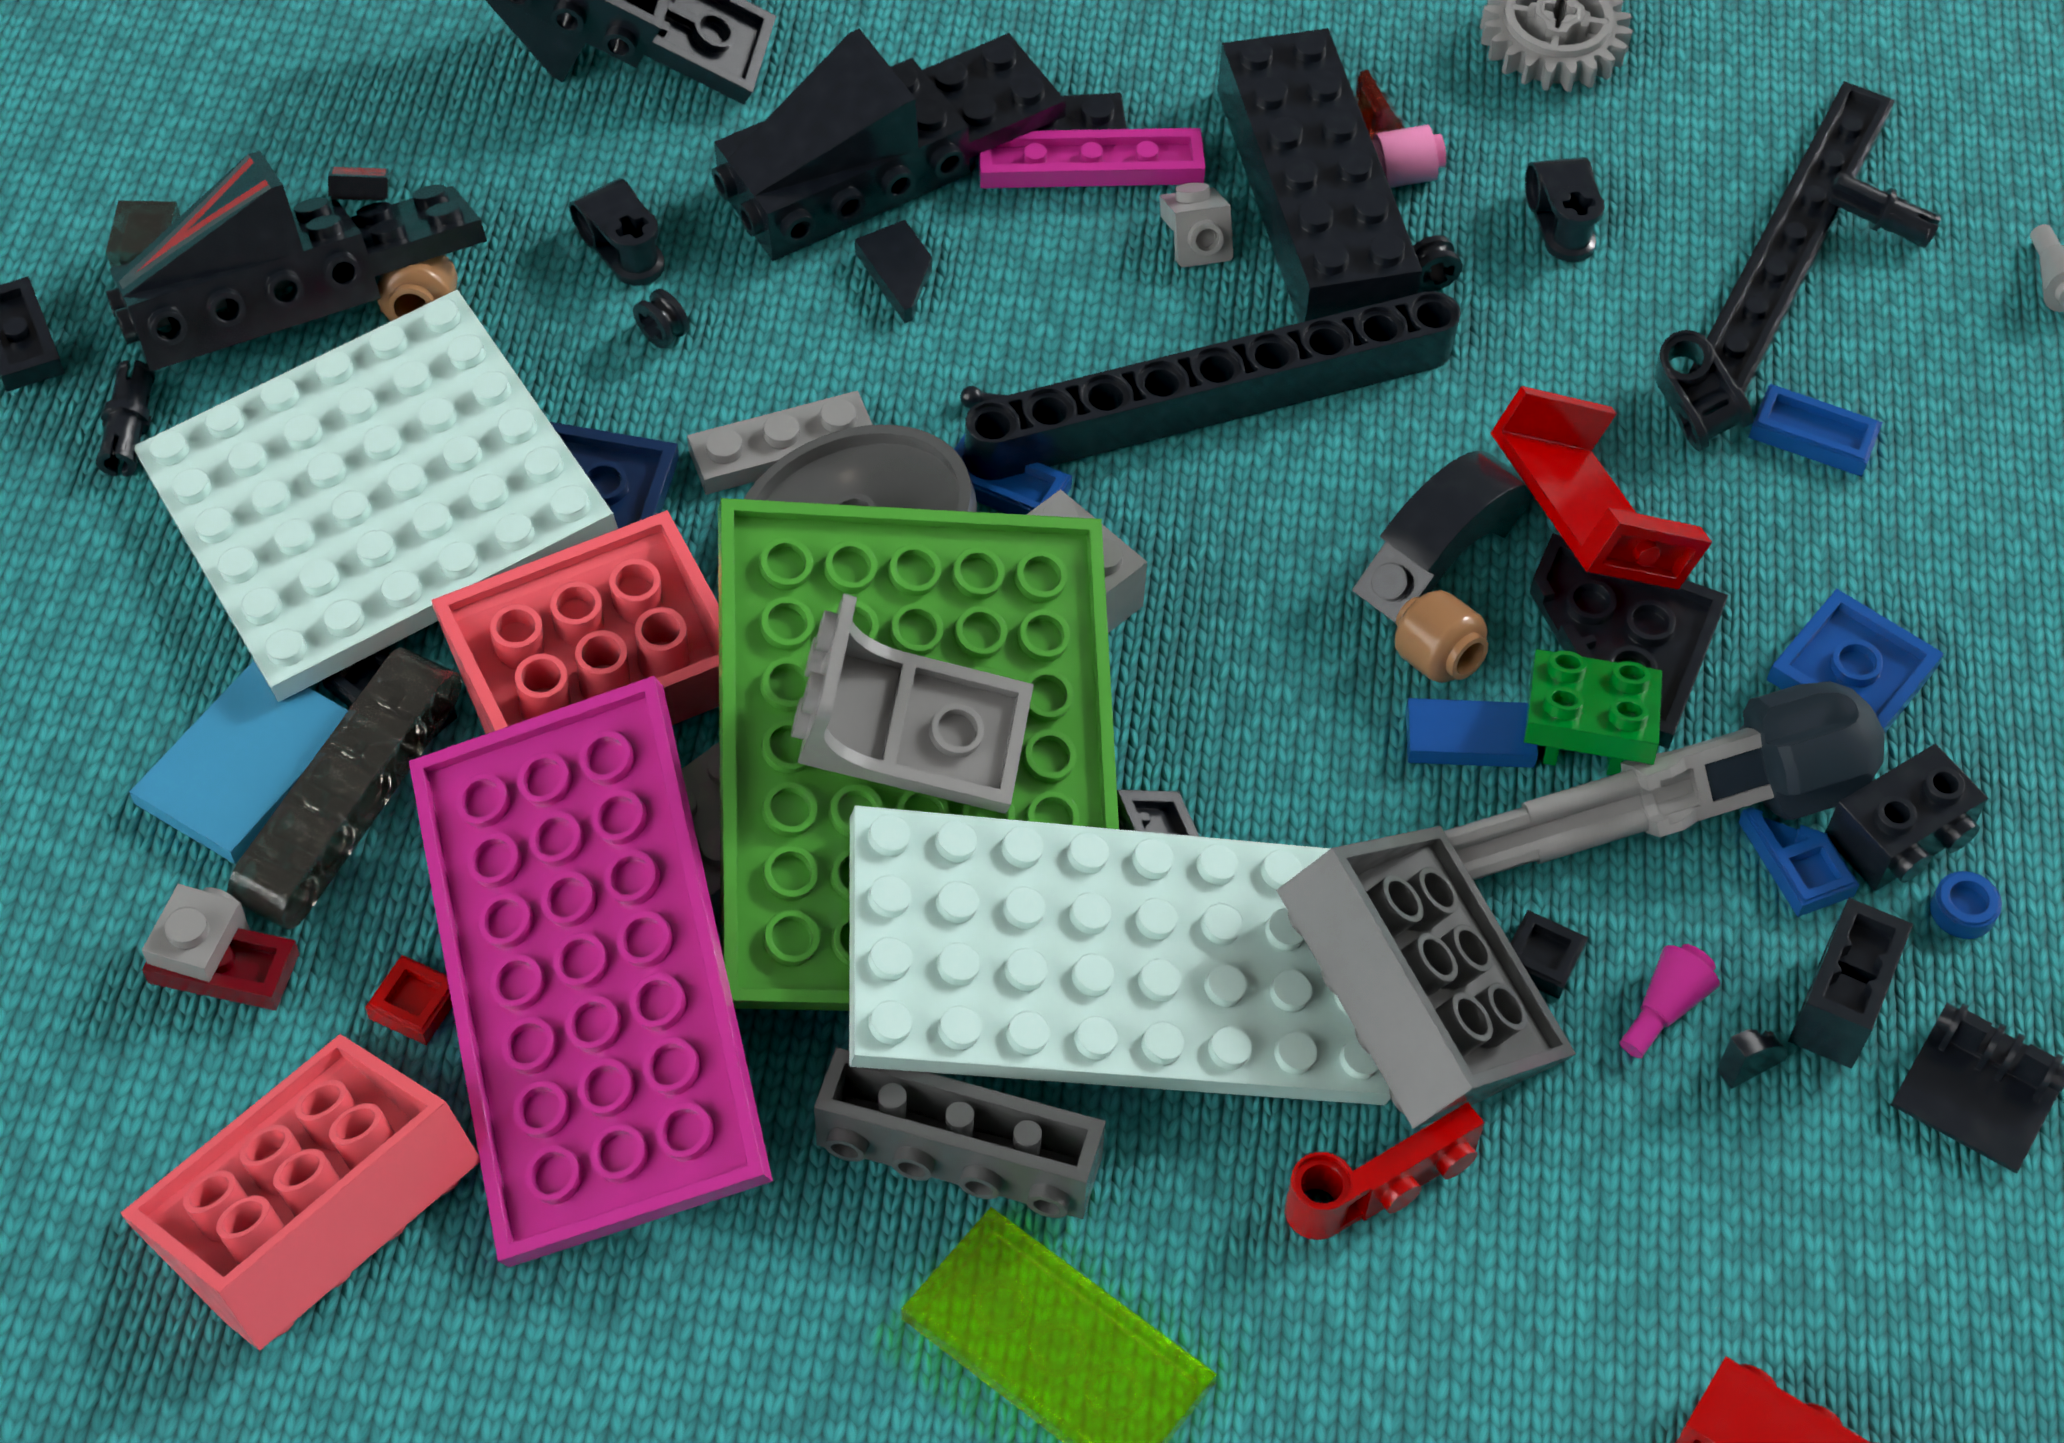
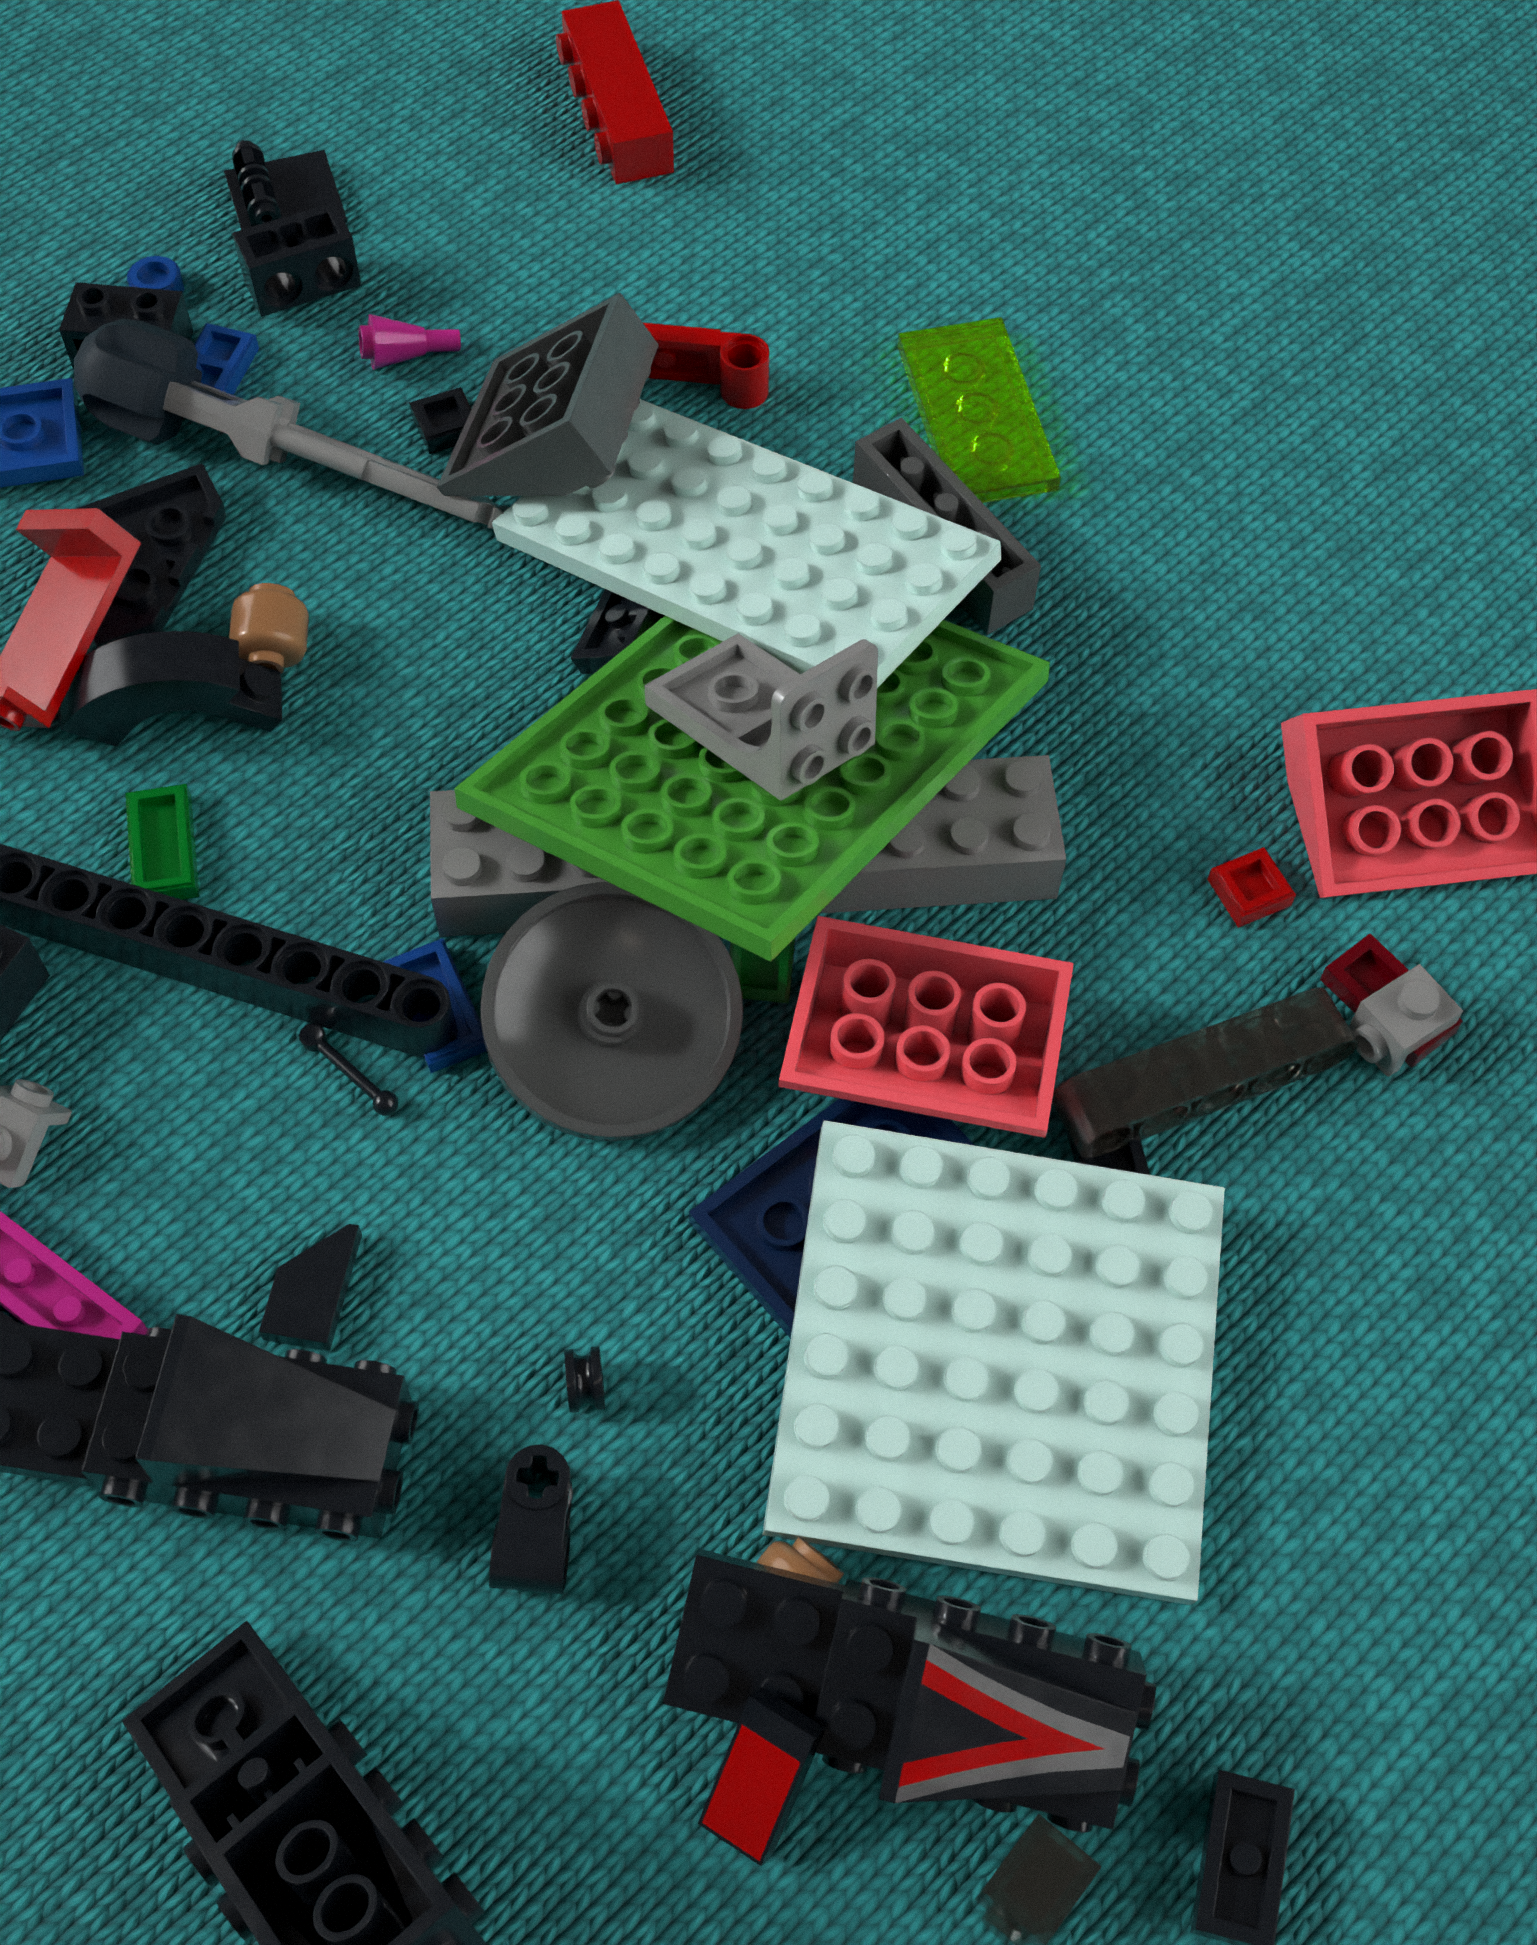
camera: 140 degrees left, 5 degrees up
black pin [96,360,155,477] -> none
dark azure tile [129,660,359,864] -> none
dark pink plate [409,676,773,1267] -> none
light grey plate [687,390,873,495] -> none
blue tile [1405,698,1538,768] -> none
green plate [1524,649,1662,776] -> none
black tile [1717,1029,1788,1089] -> none
none -> green tile [125,784,200,900]

